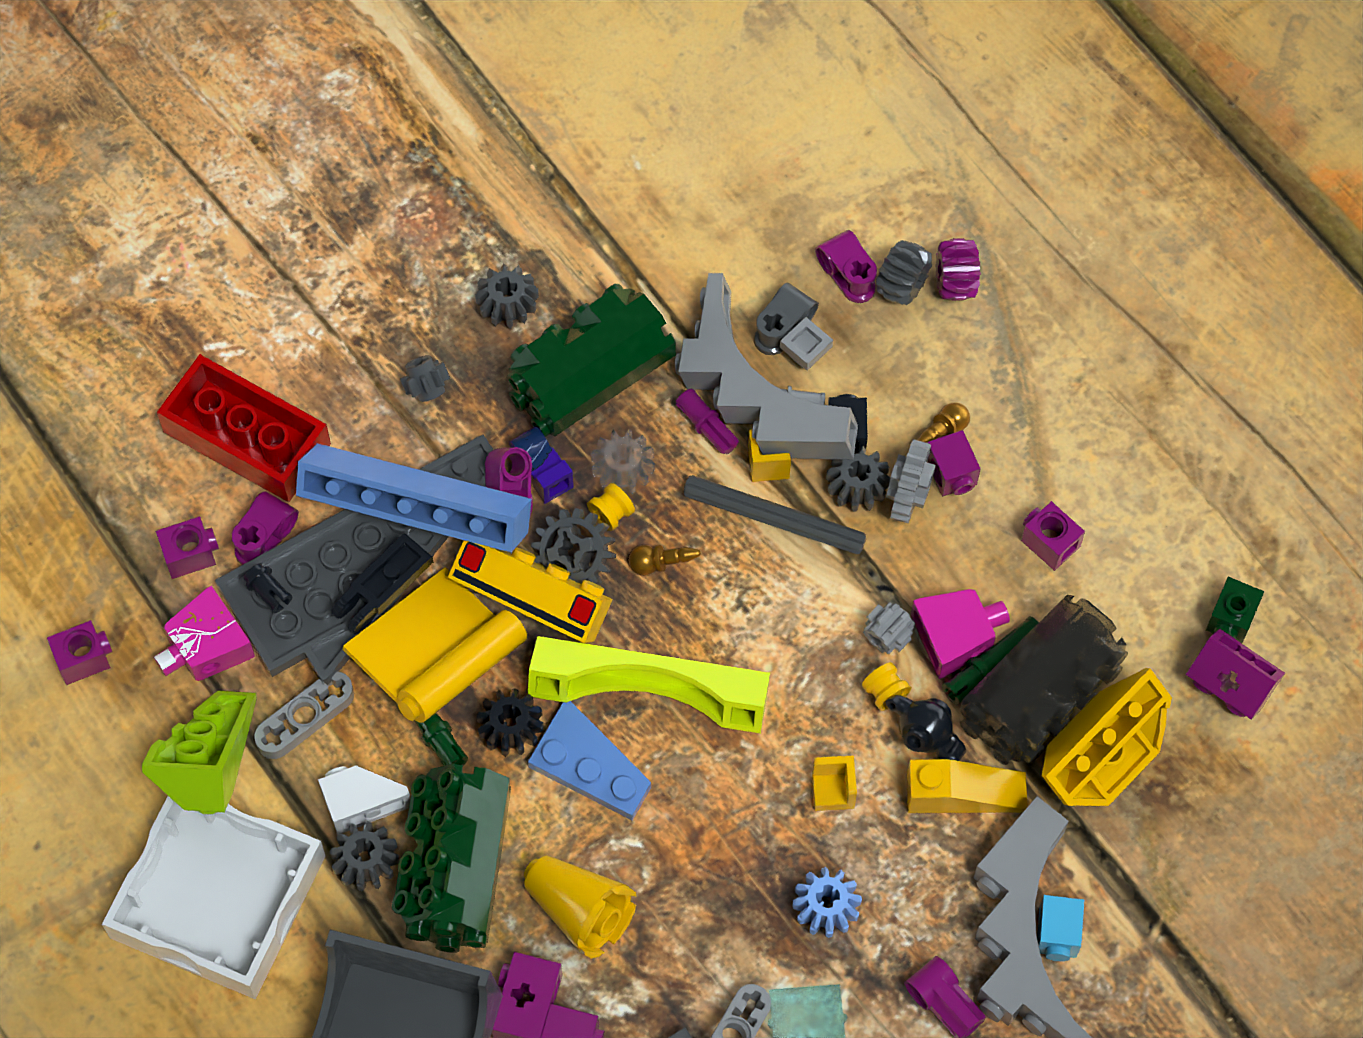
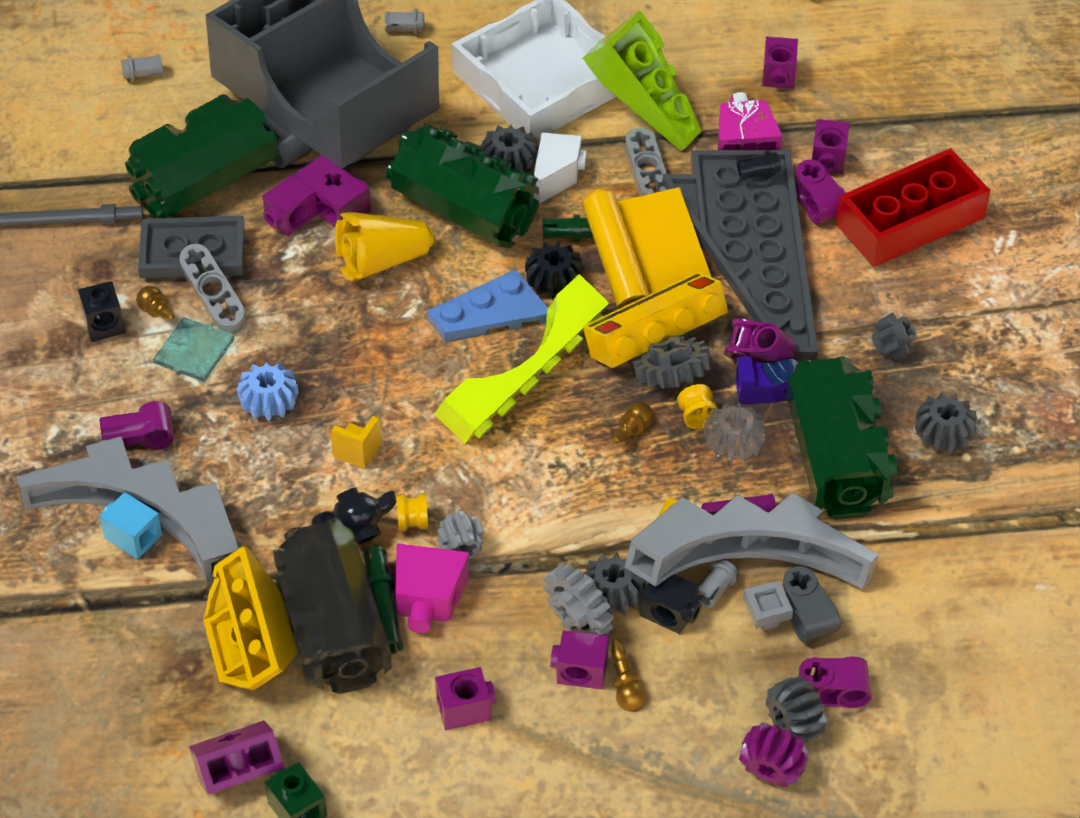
camera: 120 degrees right, 15 degrees down
medium blue brick [296,443,532,553] -> none
black hinge [331,533,434,634] -> none
dark grey axle [684,475,866,554] -> none
yellow slope [906,759,1028,813] -> none

